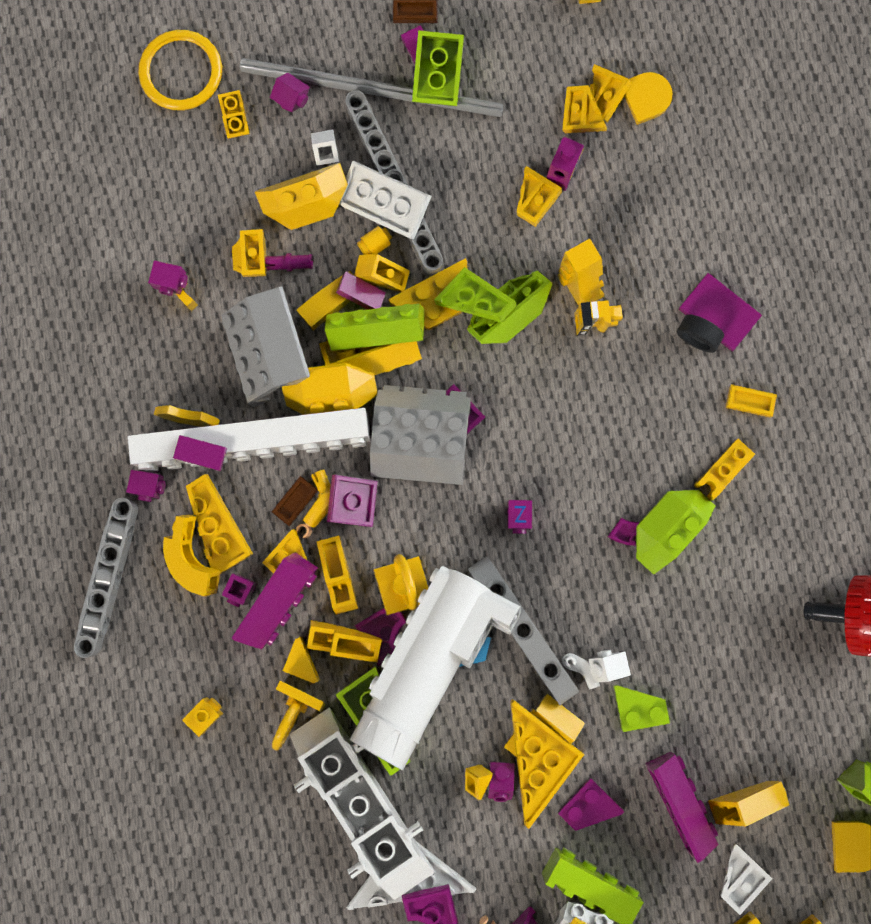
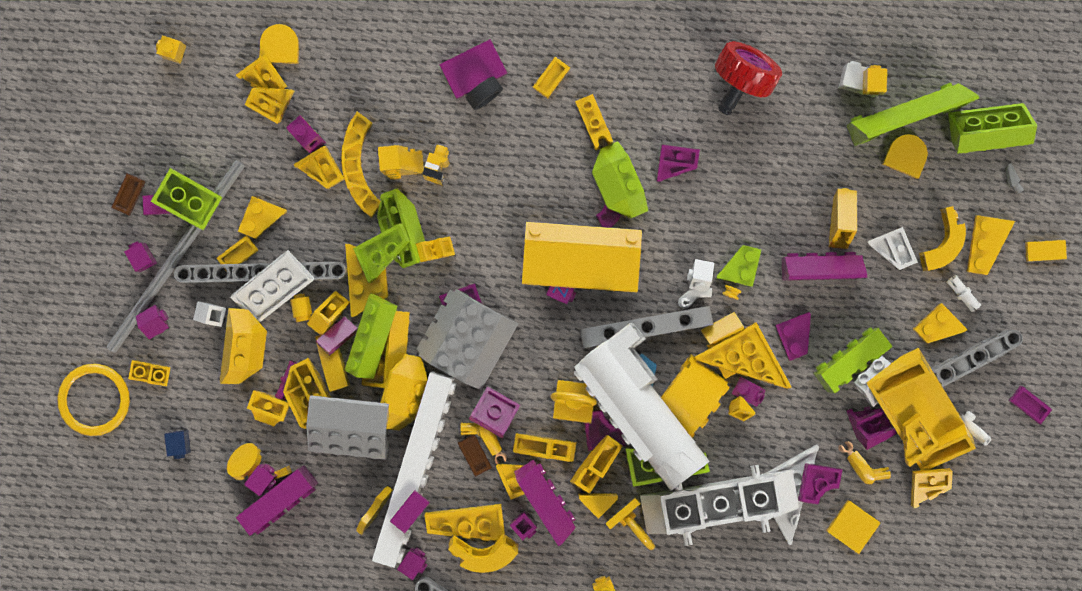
camera: 70 degrees left, 5 degrees up
none -> magenta brick [124,241,157,272]
none -> dark blue brick [164,430,191,459]
none -> yellow tile [216,235,259,272]
none -> yellow tile [227,443,262,480]
none -> magenta brick [235,465,318,536]
none -> yellow wing [238,196,287,239]
none -> yellow wedge [283,358,331,430]
none -> yellow tile [341,111,381,218]
none -> yellow slope [416,237,455,262]
none -> yellow slope [522,222,642,292]
none -> magenta wing [656,144,700,182]
none -> yellow cylinder [661,354,729,438]
none -> yellow bush [722,285,742,300]

